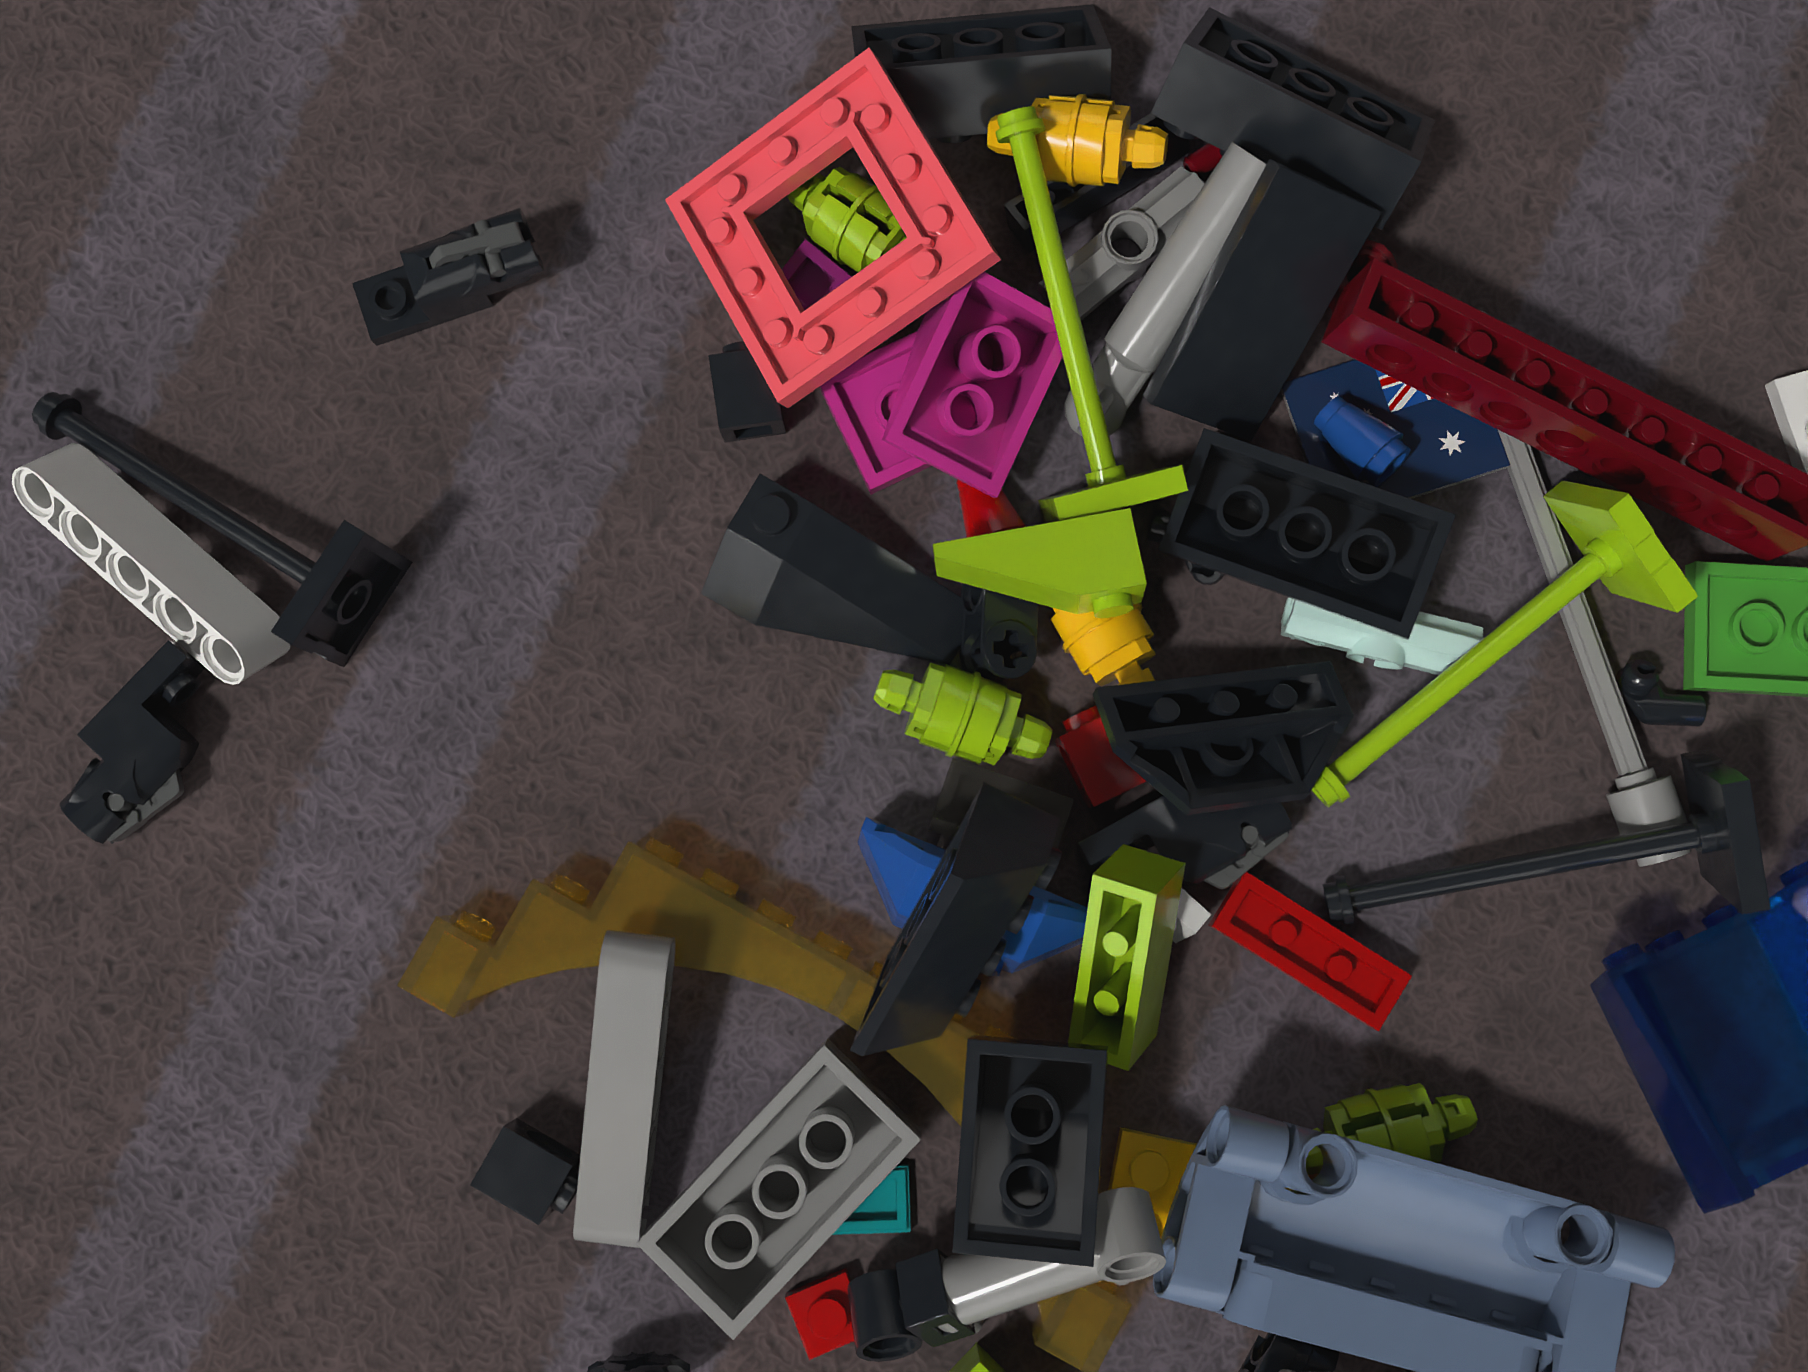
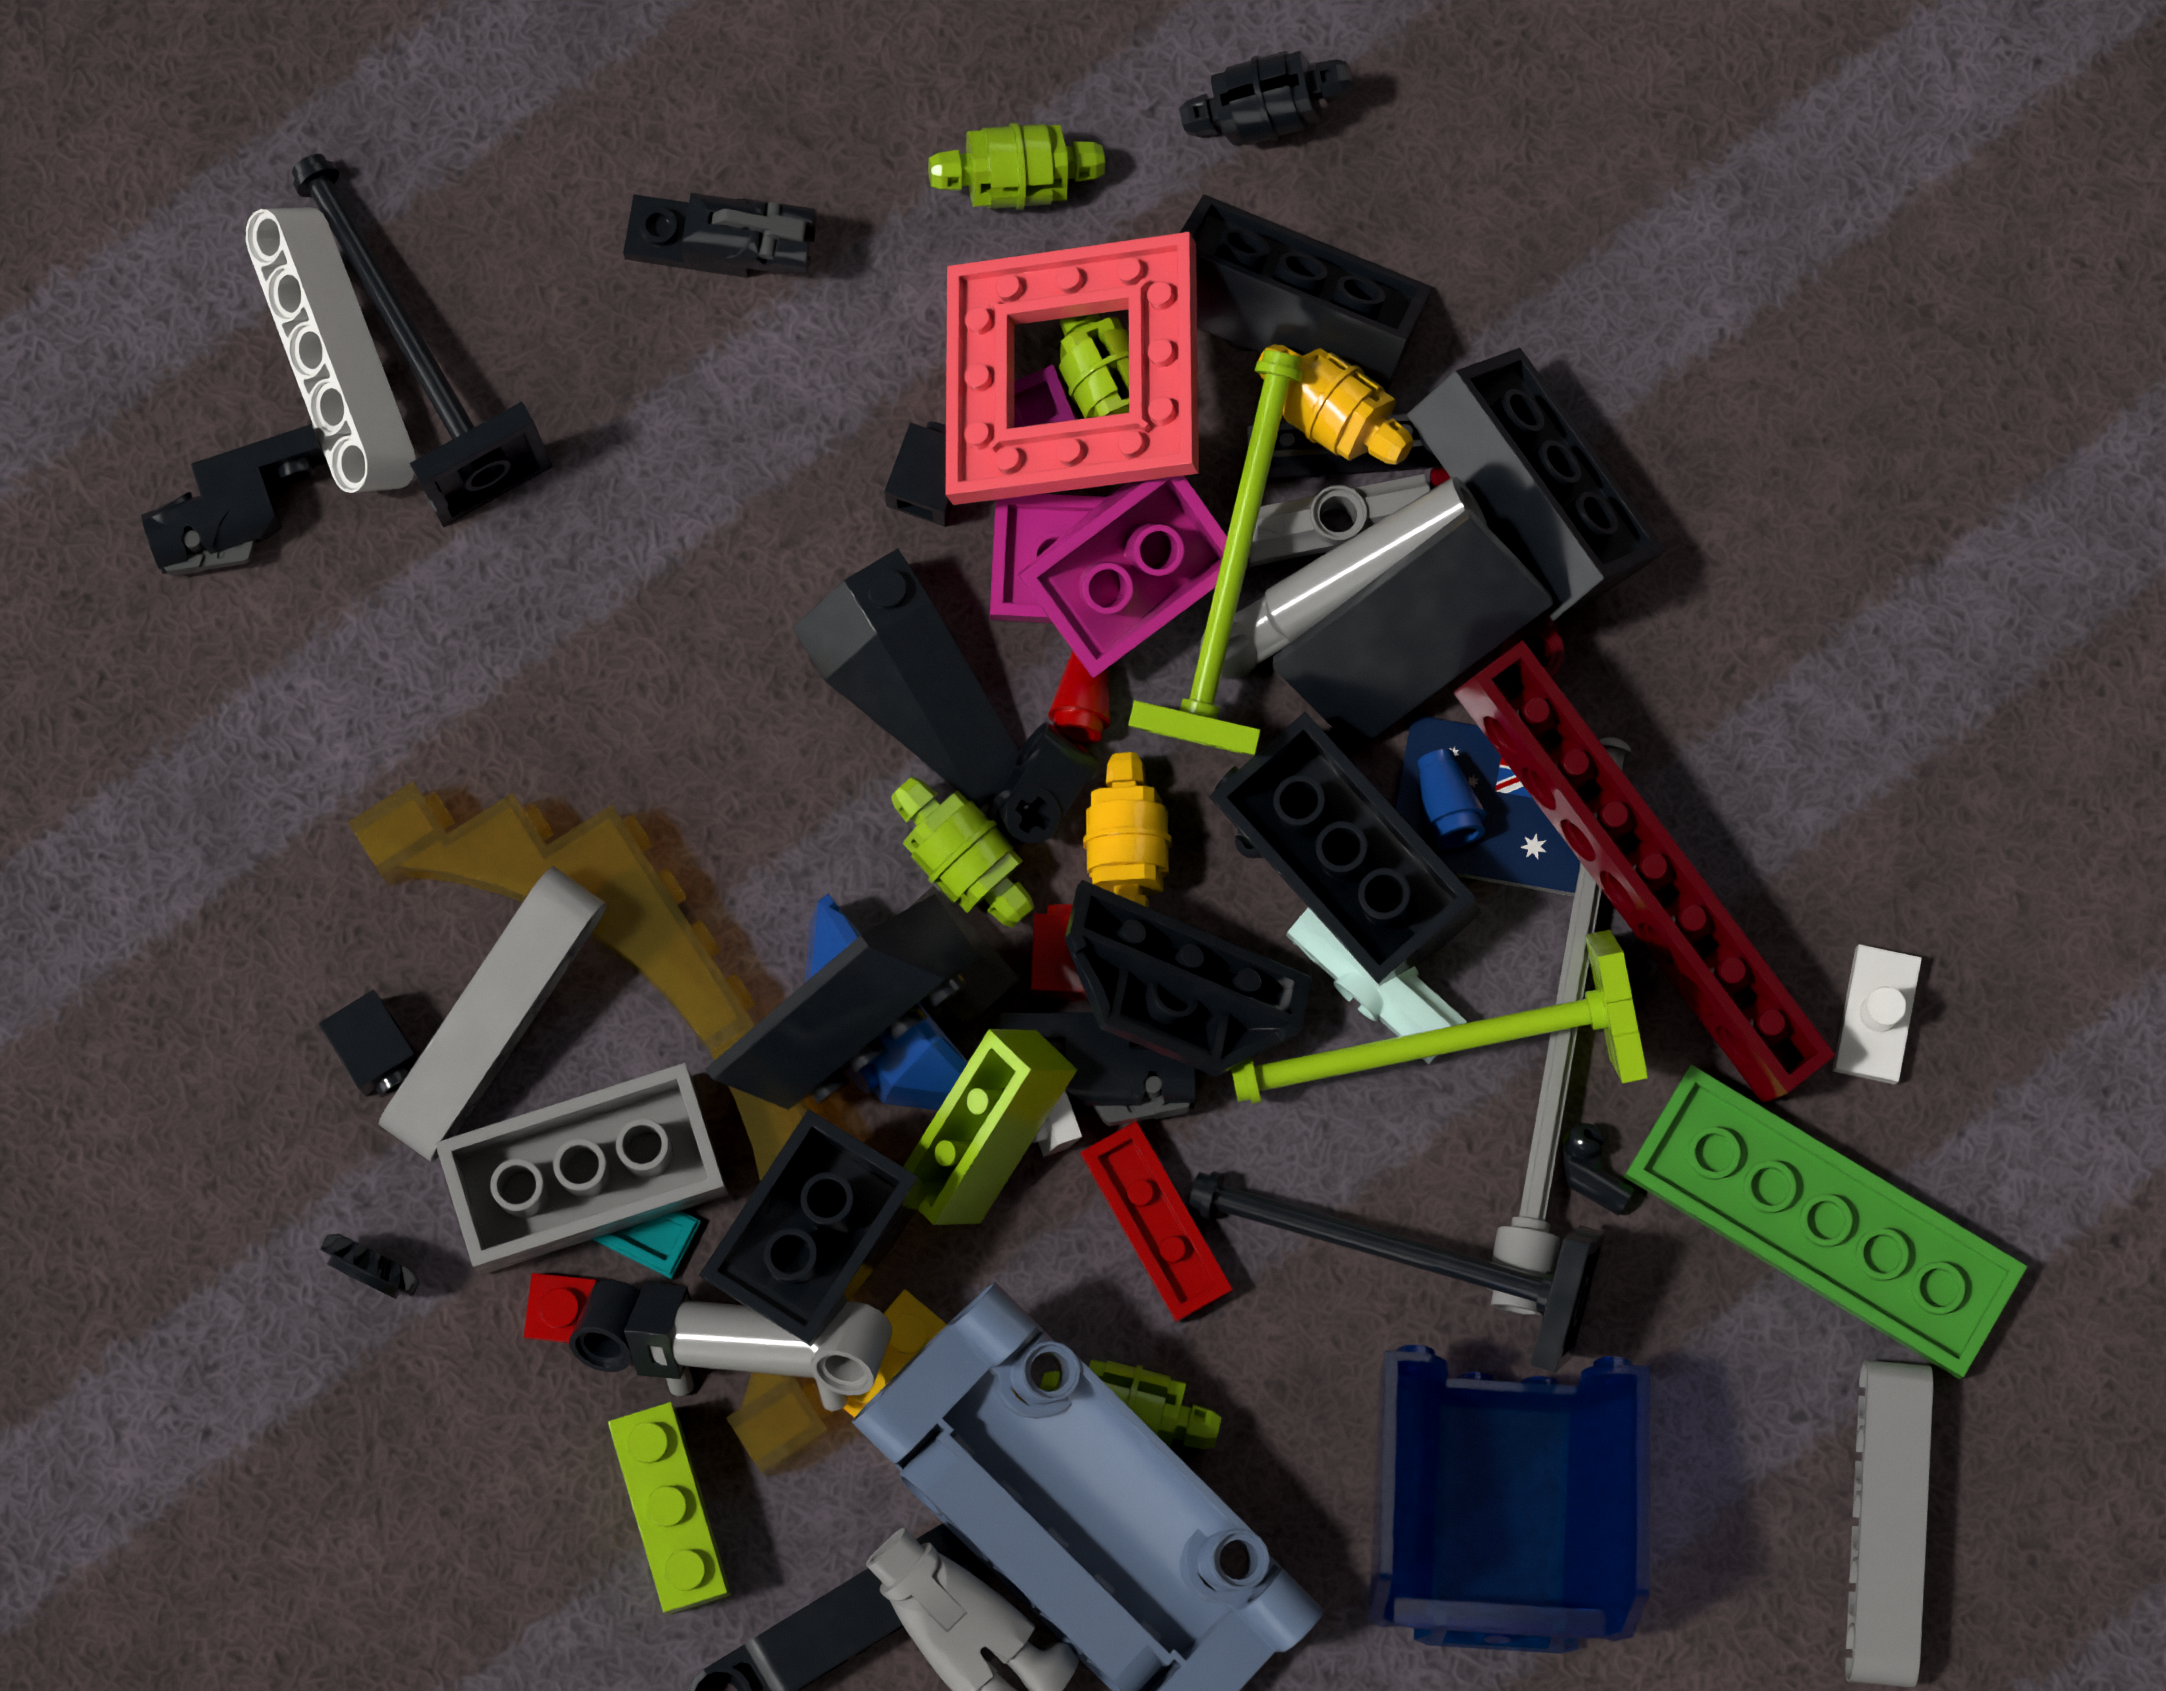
camera: 25 degrees right, 5 degrees down
lime slope [933,508,1147,618] -> none
none -> lime piece [928,122,1105,210]

